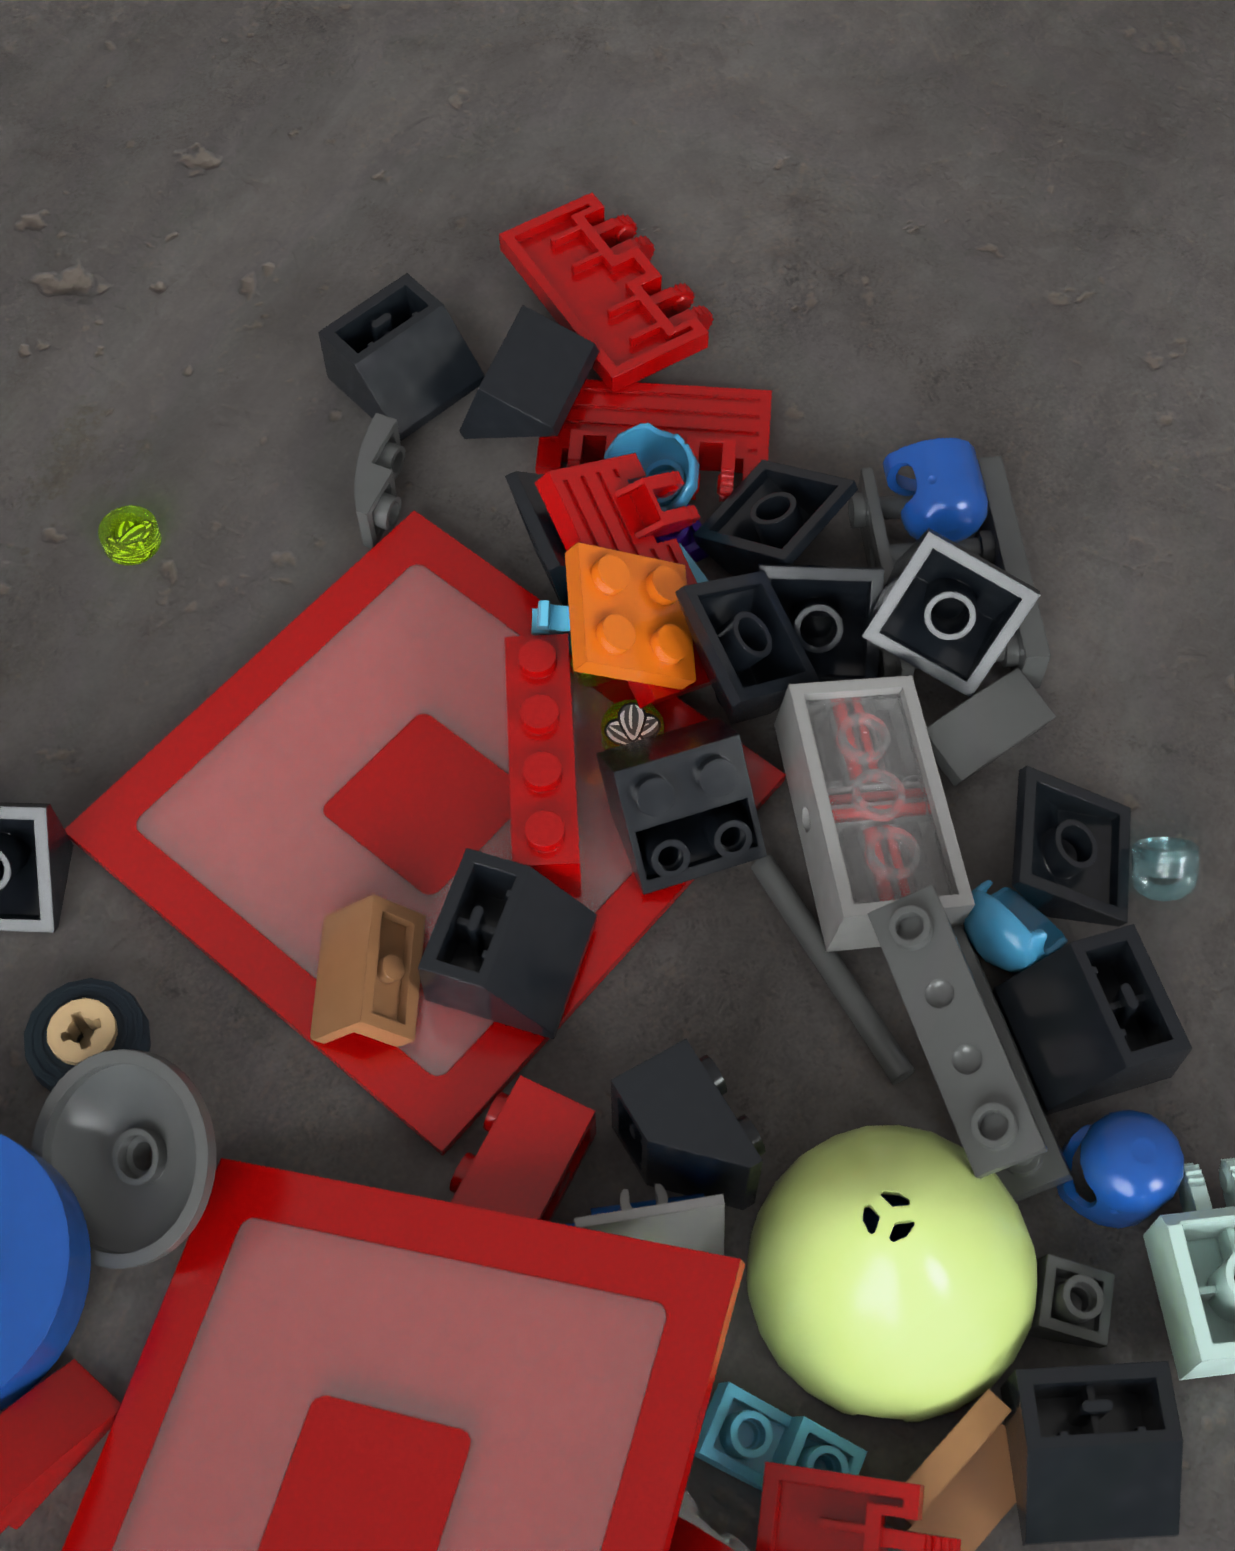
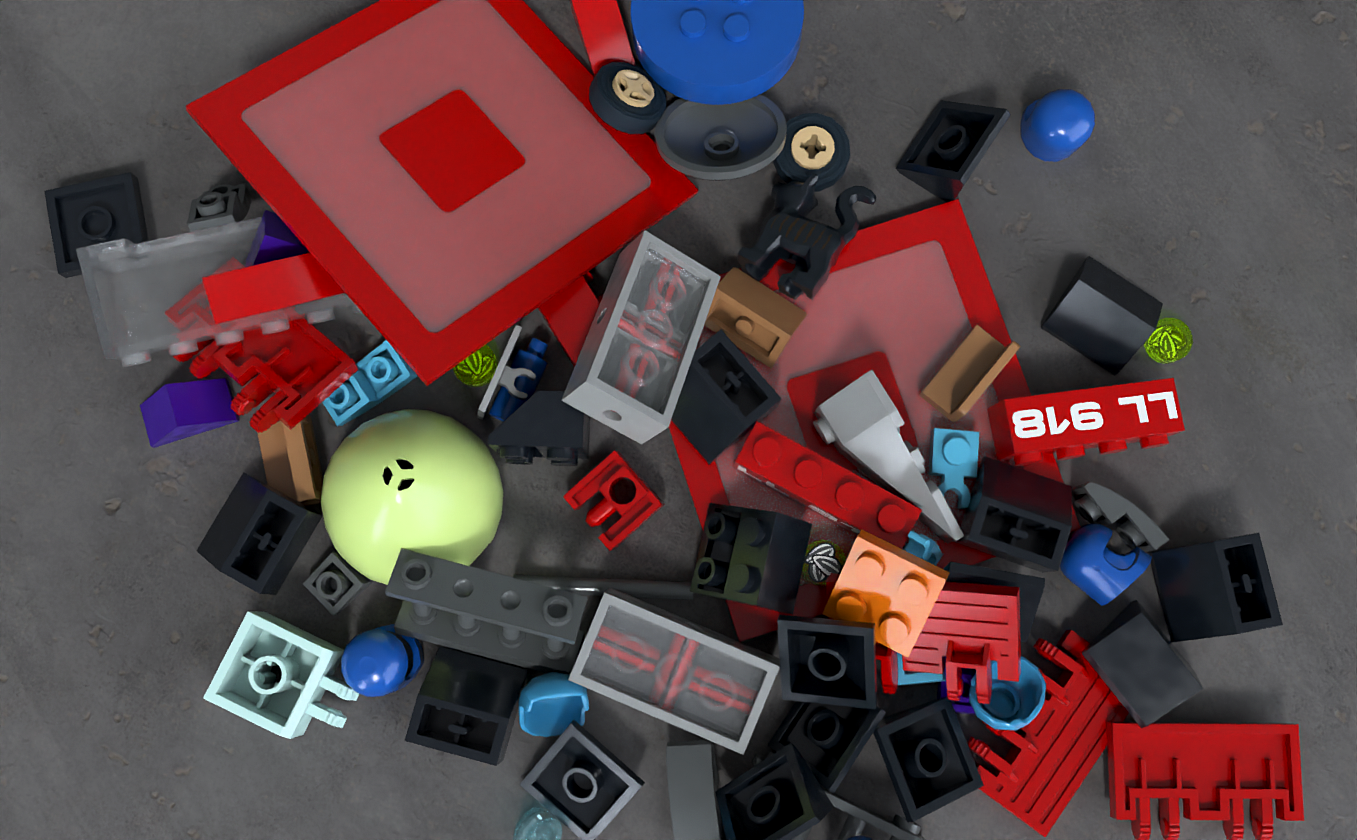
camera: 120 degrees right, 20 degrees up
none -> brick [561,230,721,445]
none -> red brick [563,450,665,551]
none -> black wheel [589,62,666,134]
none -> black animal [738,173,876,300]
none -> light grey wedge [813,370,964,543]
none -> medium nougat panel [919,325,1021,423]
none -> medium azure plate [928,428,979,509]
none -> black slope [956,456,1072,573]
none -> red brick [987,378,1185,466]
none -> black slope [1041,256,1163,376]
none -> blue helmet [1059,523,1152,606]

